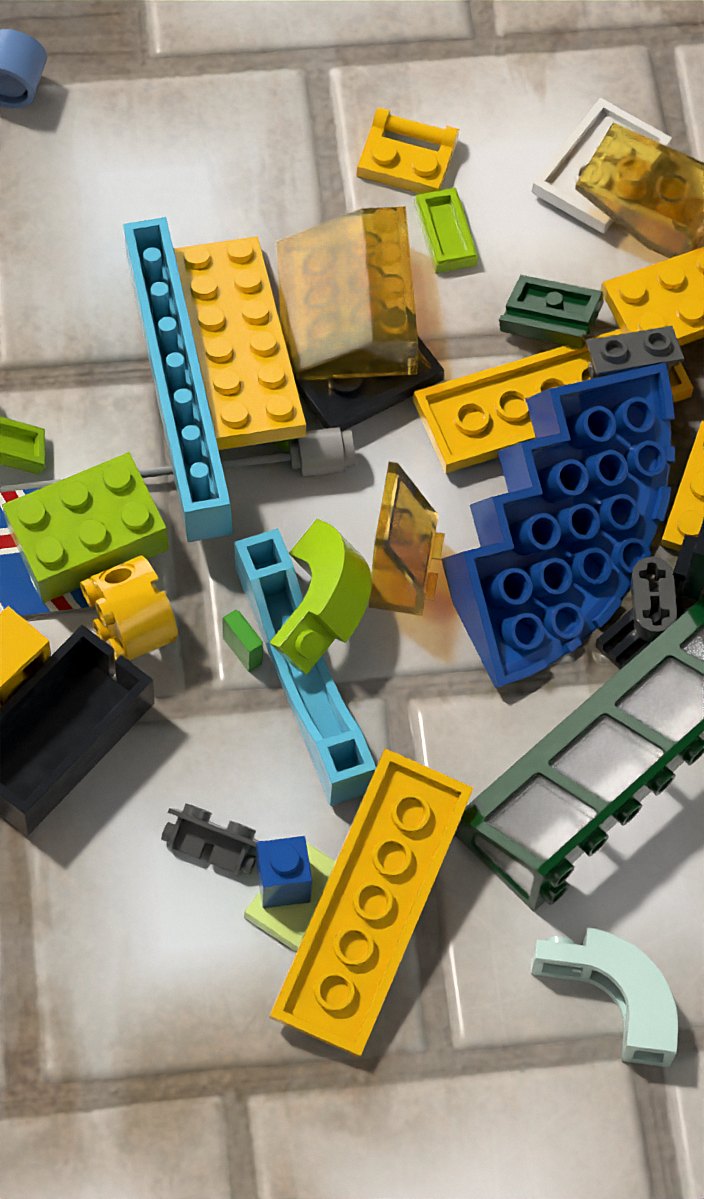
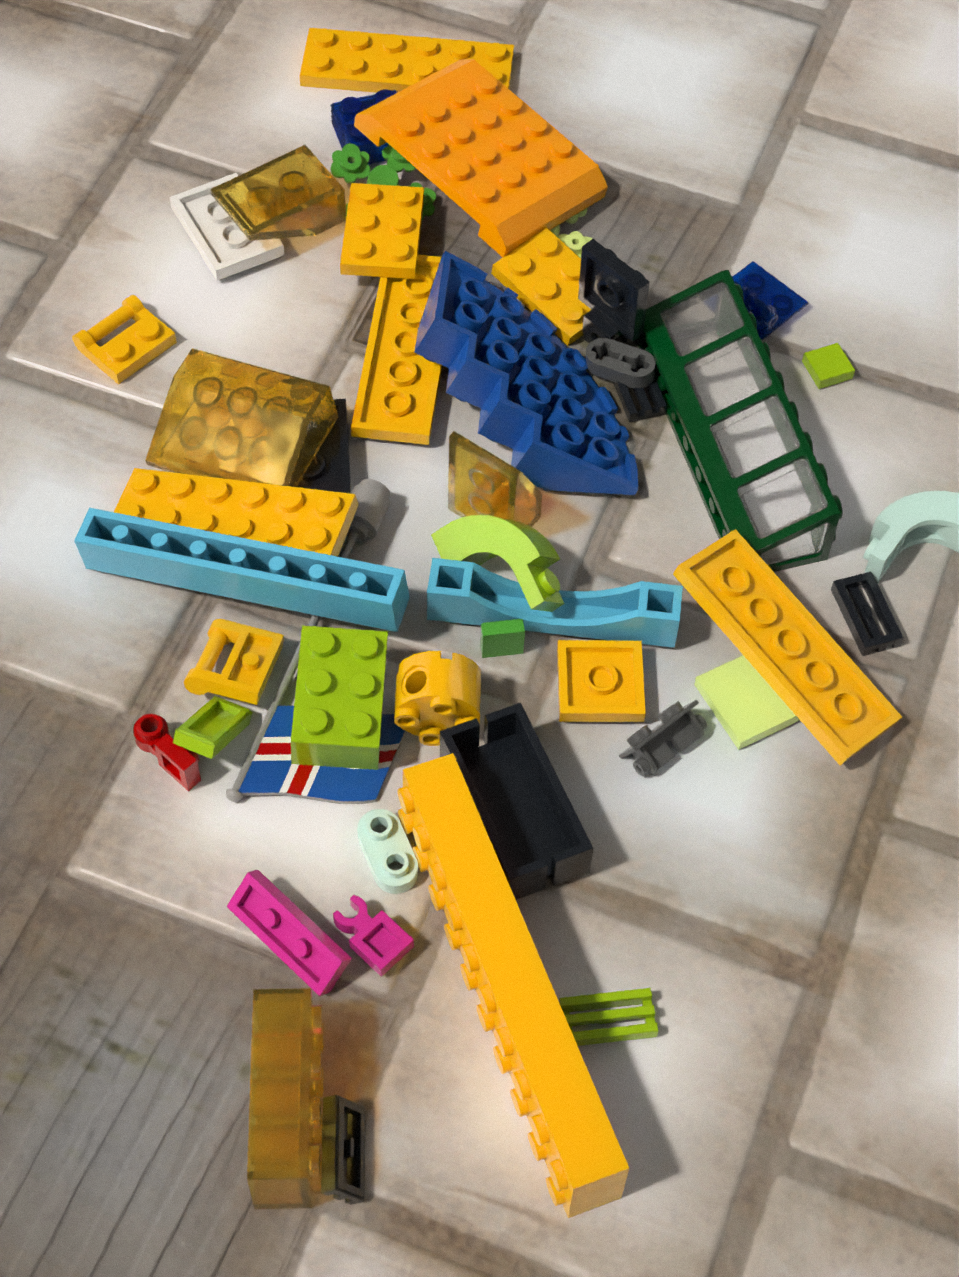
camera: 60 degrees left, 5 degrees down
blue brick [256,836,312,908] -> none
lime tile [414,187,478,274] -> none
dark green plate [499,275,604,349] -> none
dark grey hinge [586,326,684,379] -> none
none -> yellow plate [184,619,284,705]
none -> yellow plate [557,640,646,722]
none -> black tile [831,571,904,657]

